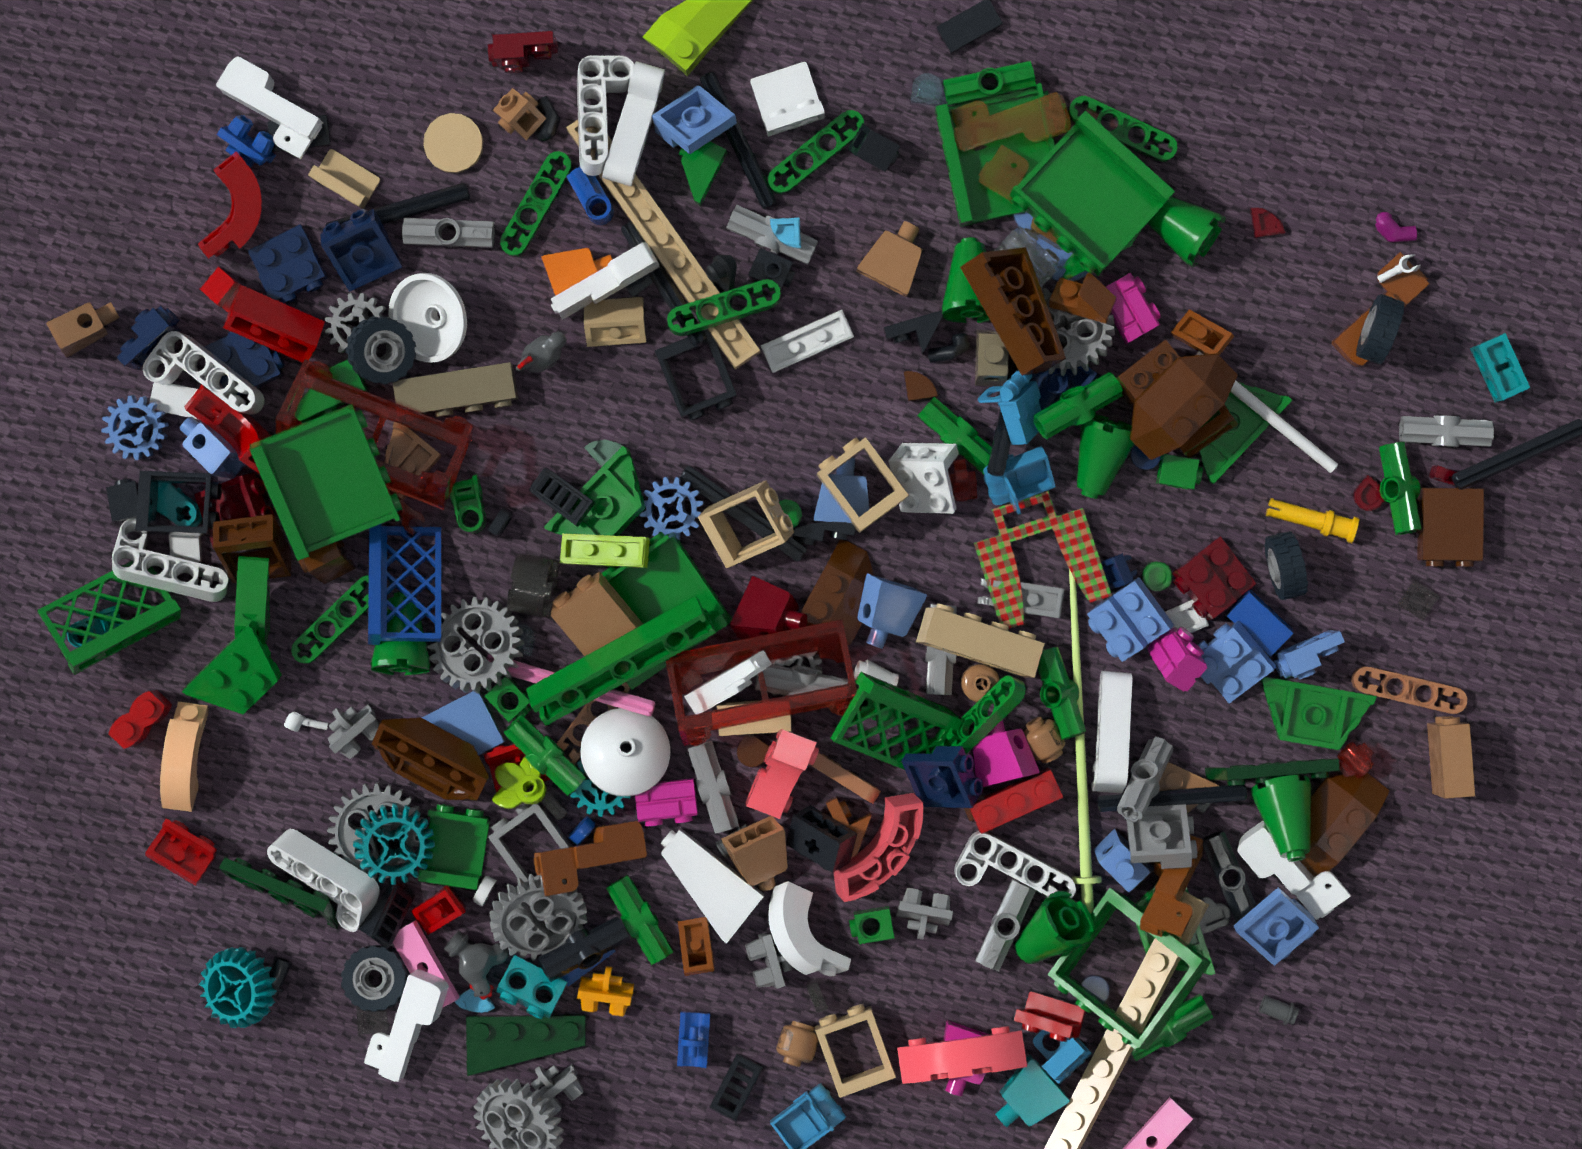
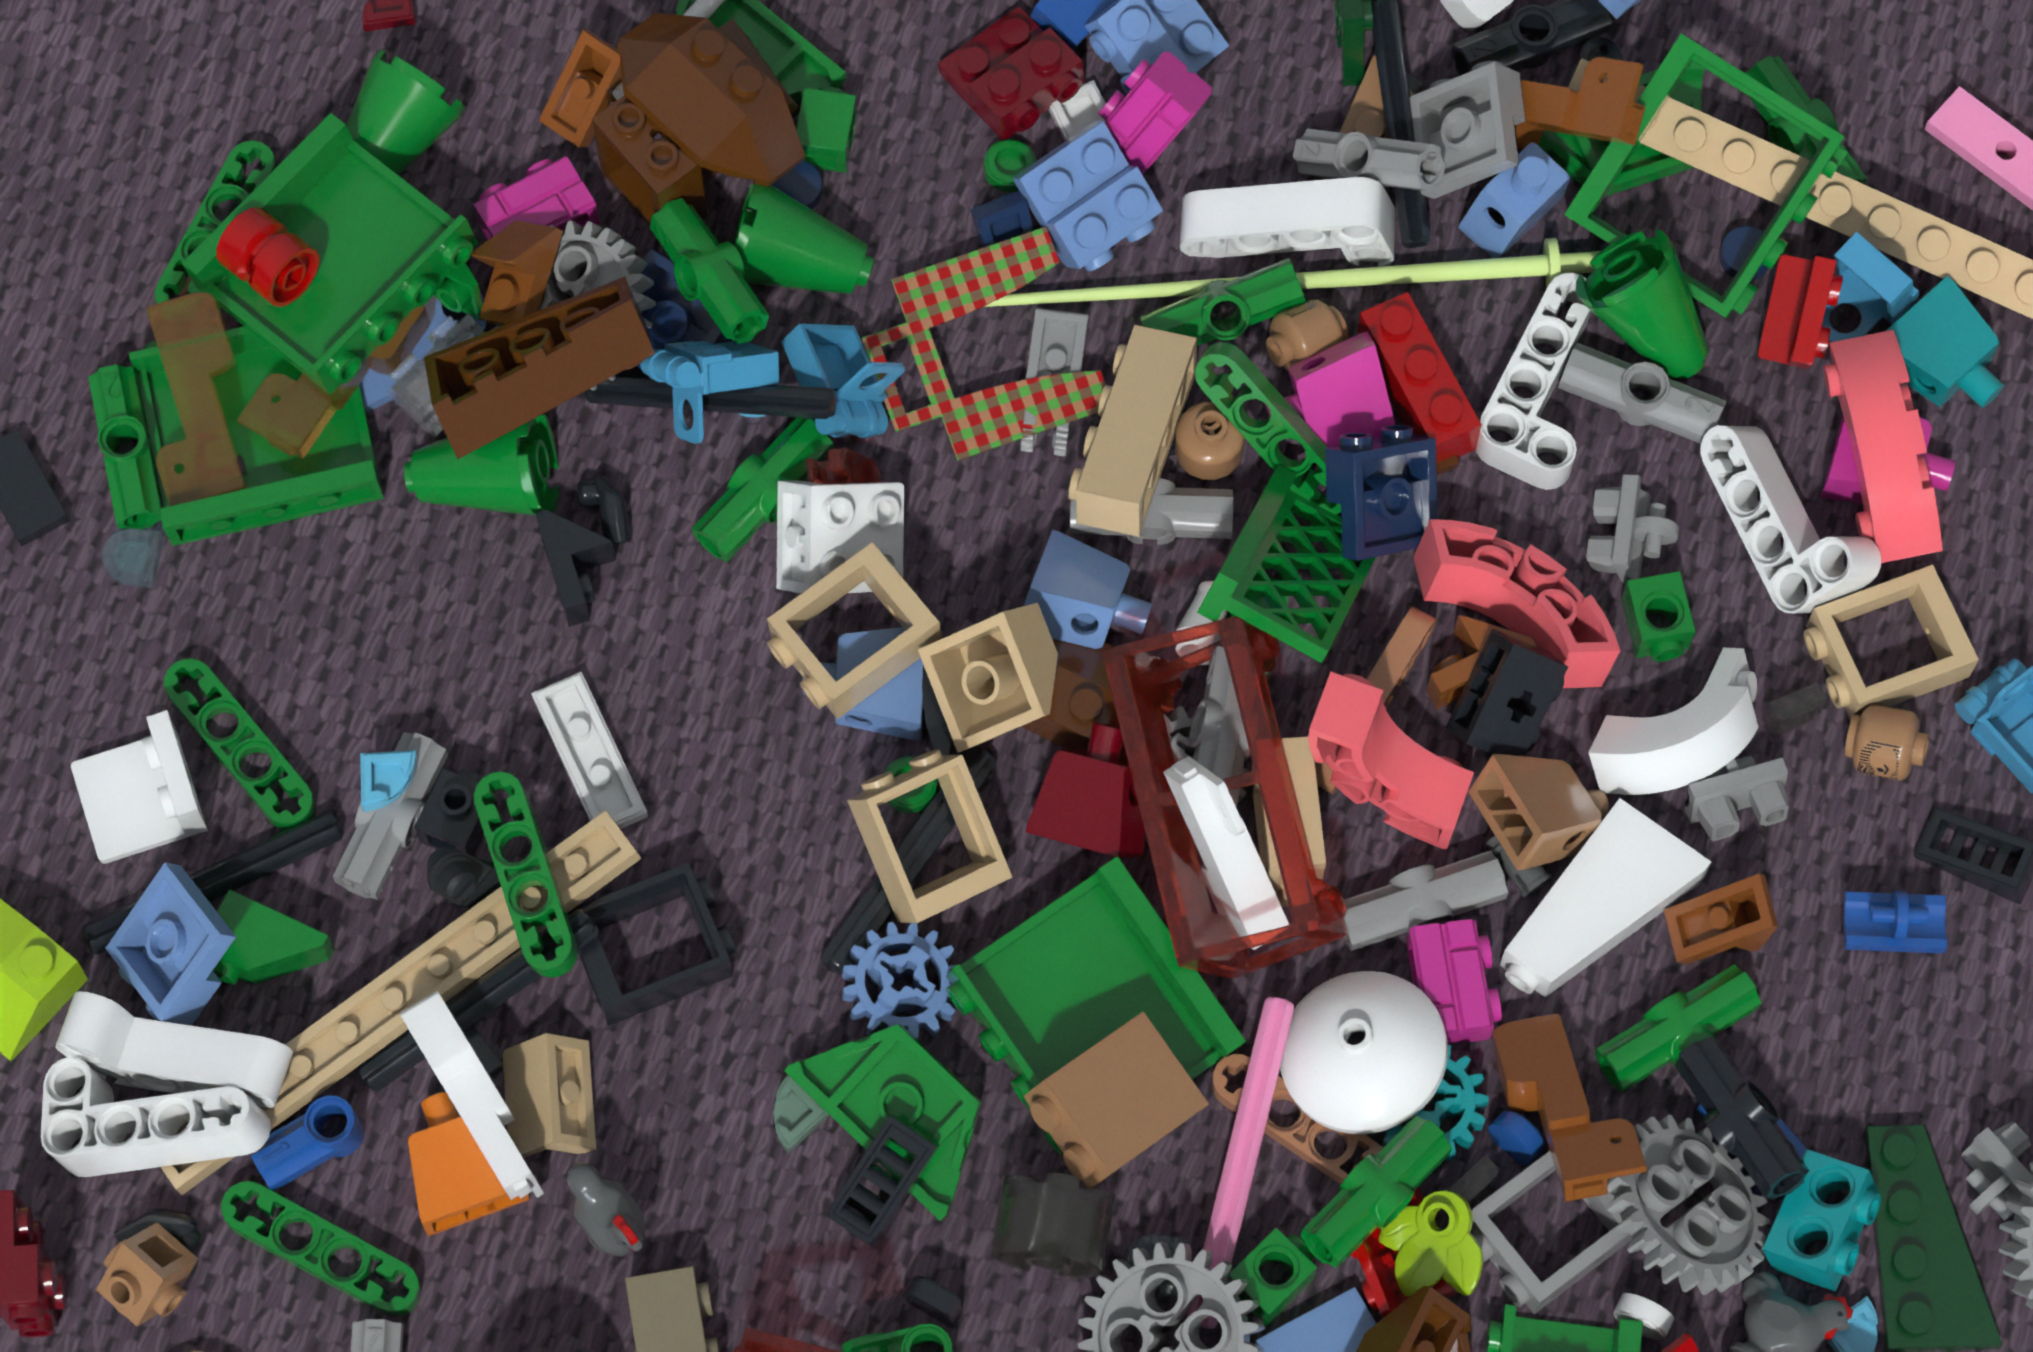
camera: 90 degrees left, 20 degrees down
green piece [526,596,716,726] -> none
lime tile [560,533,650,568] -> none
light orange hips [577,966,634,1017] -> none
reddish brown tile [737,734,770,767] -> none
black brick [848,123,900,172] -> none
medium nougat torso [856,221,923,297] -> none
reddish brown tile [904,371,938,401] -> none
dark tan torso [975,329,1009,387] -> none
none -> red wheel [216,207,320,307]
none -> tan slope [918,602,1058,753]
none -> white beam [1700,425,1881,613]

